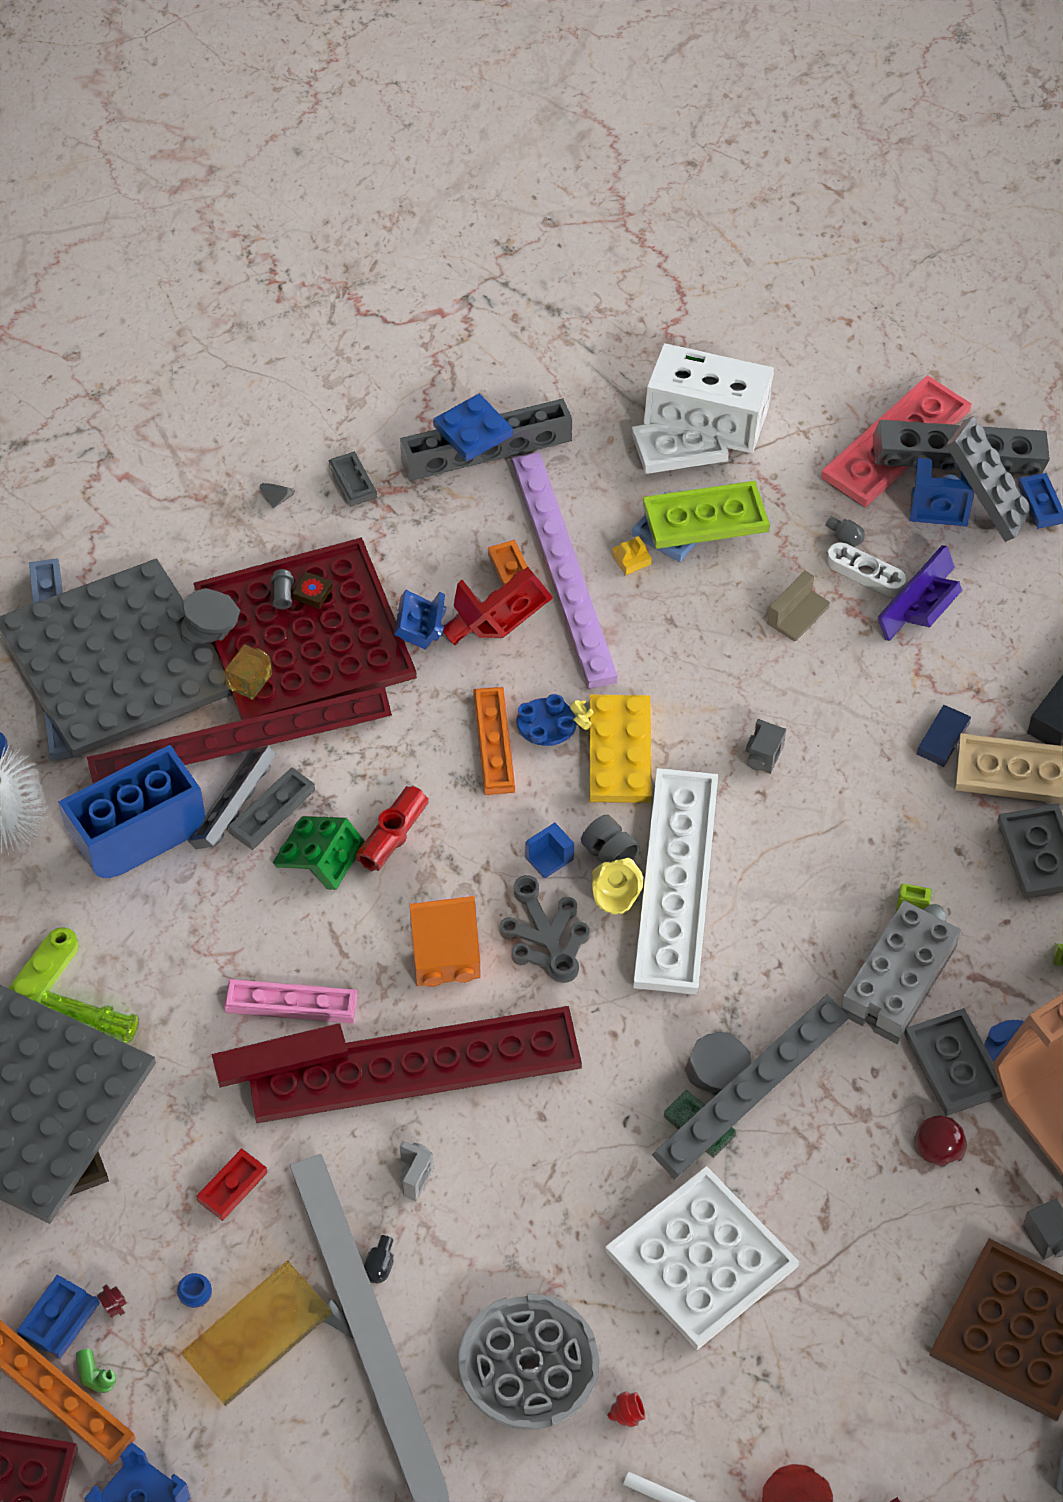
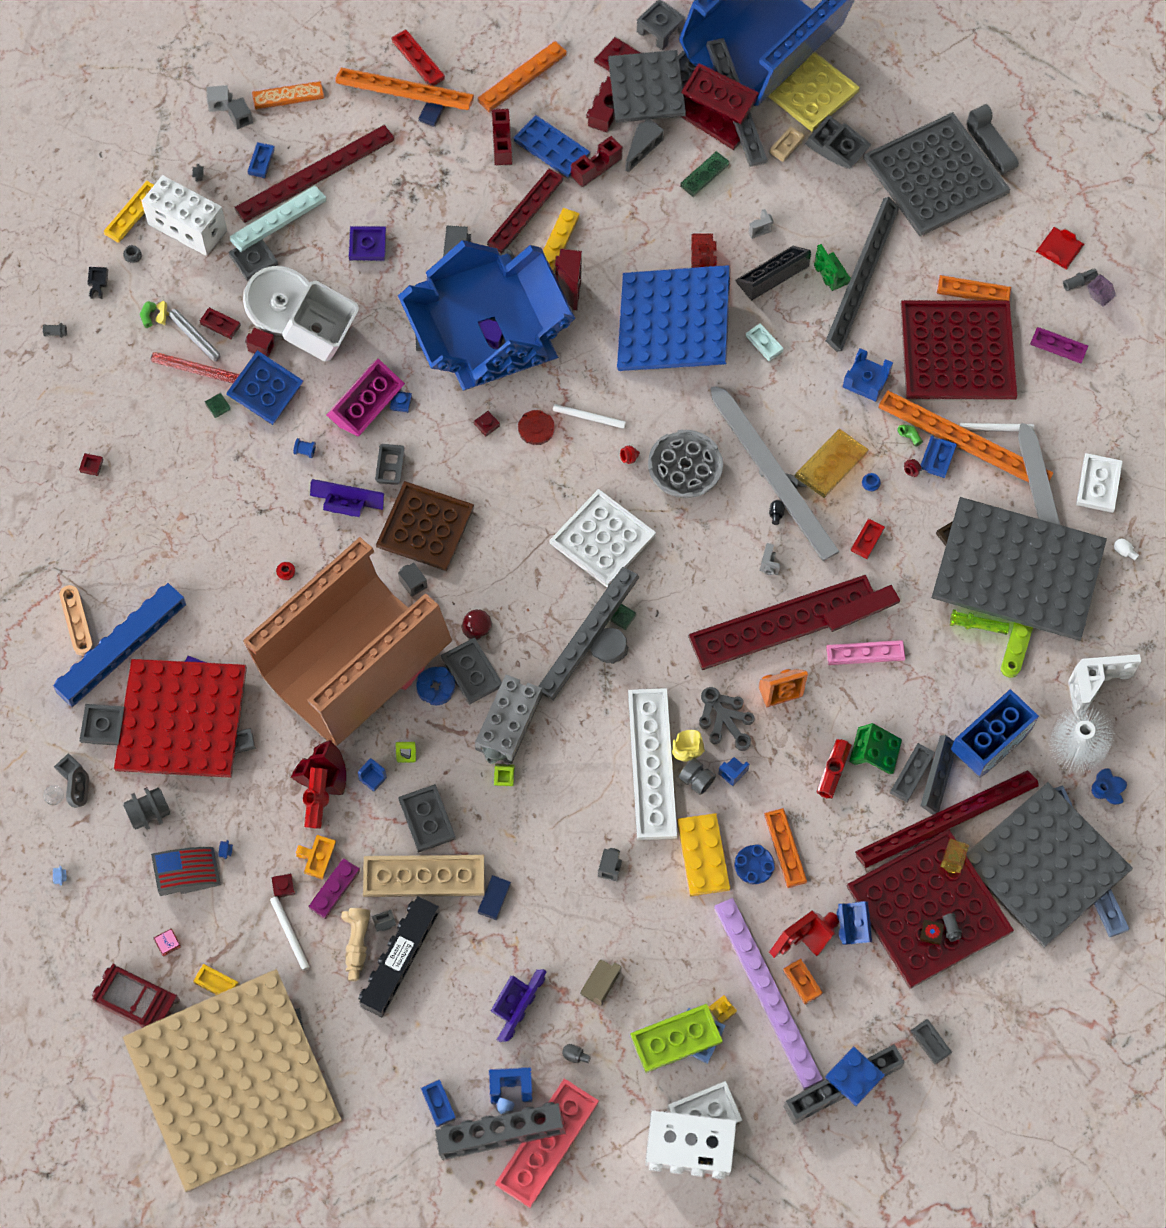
camera: 170 degrees right, 10 degrees up
dark grey hat [181,588,240,644] -> none
dark grey slope [260,483,295,508] -> none
light yellow piece [570,700,594,730] -> none
white beam [827,543,906,597] -> none
dark grey plate [946,416,1031,542] -> none

